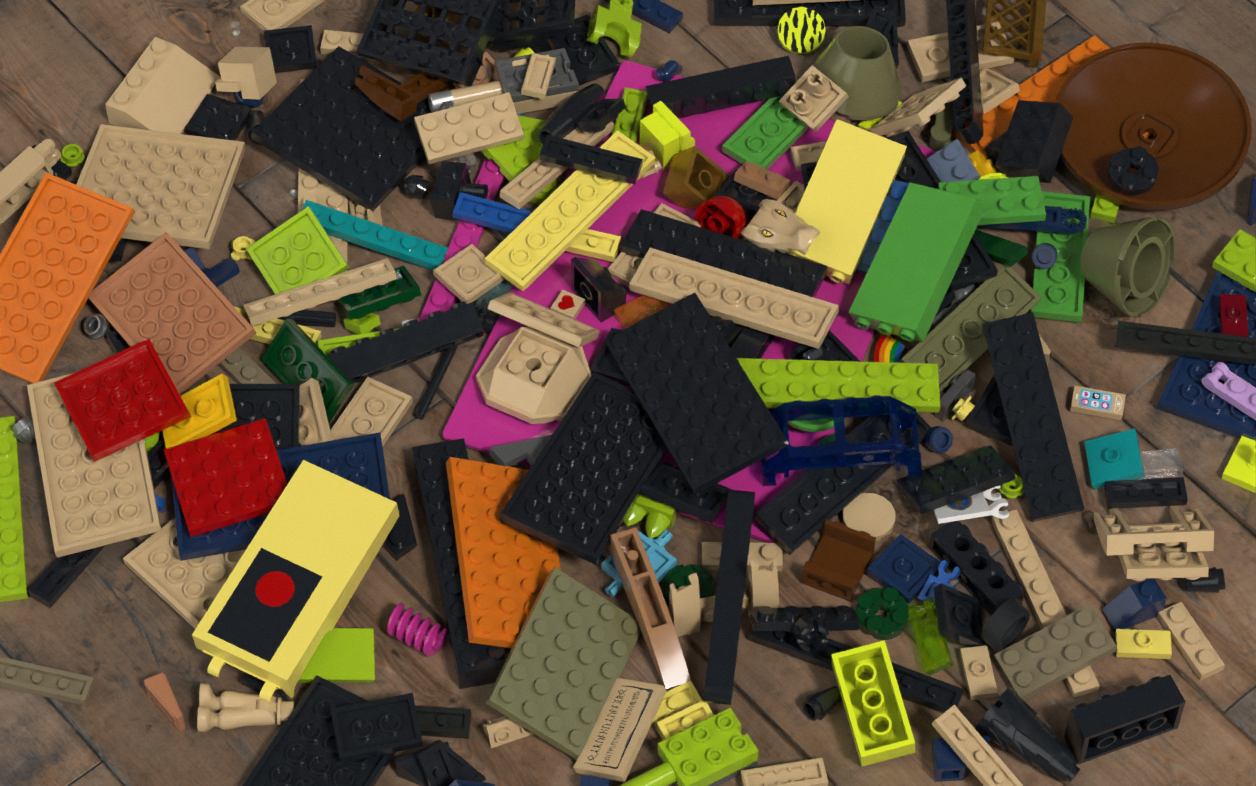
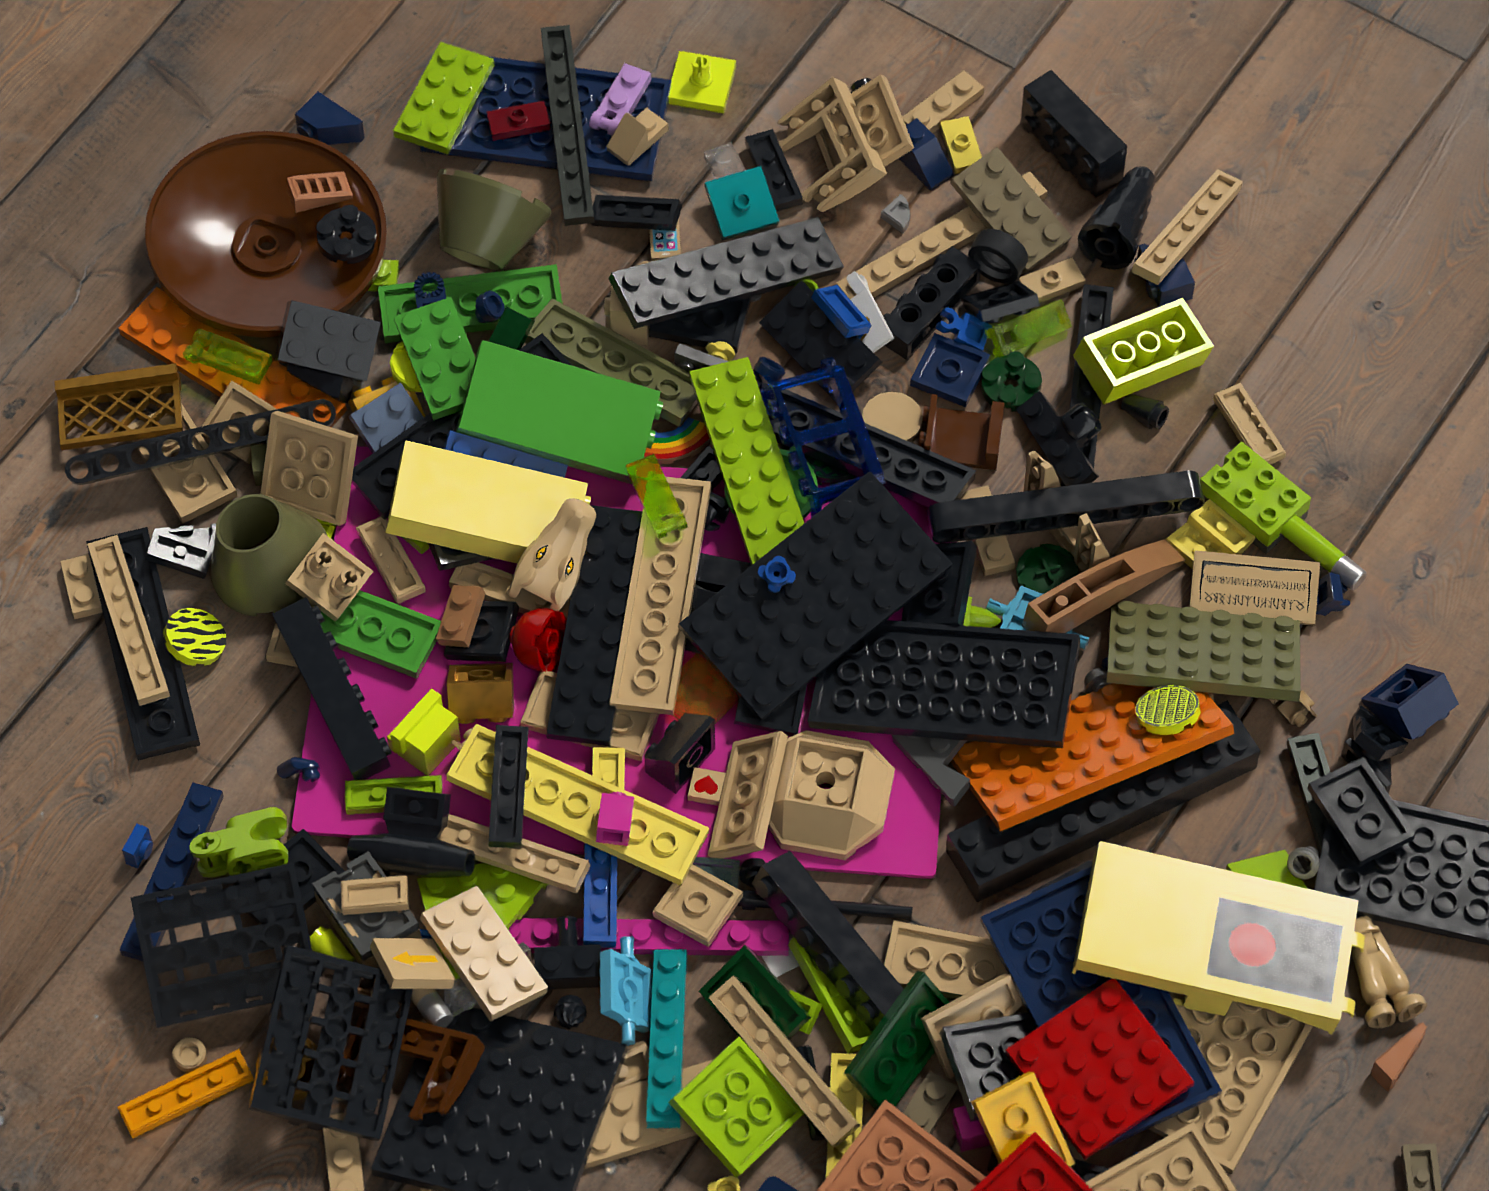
camera: 105 degrees left, 5 degrees up
dark pink piece [387,602,448,657] -> none
none -> clear neon green plate [183,329,273,385]
none -> nougat slope [286,172,353,213]
none -> tan tile [370,938,455,989]
none -> black plate [591,195,682,231]
none -> dark pink brick [596,792,634,846]
none -> medium azure plate [599,936,652,1046]
none -> tan slope [607,108,669,166]
none -> clear neon green plate [625,454,688,539]
none -> blue plate [758,556,796,593]
none -> blue tile [811,285,872,338]
none -> light grey tile [881,194,910,234]
none -> tile [1135,685,1201,735]
none -> light grey cone [1287,846,1320,879]

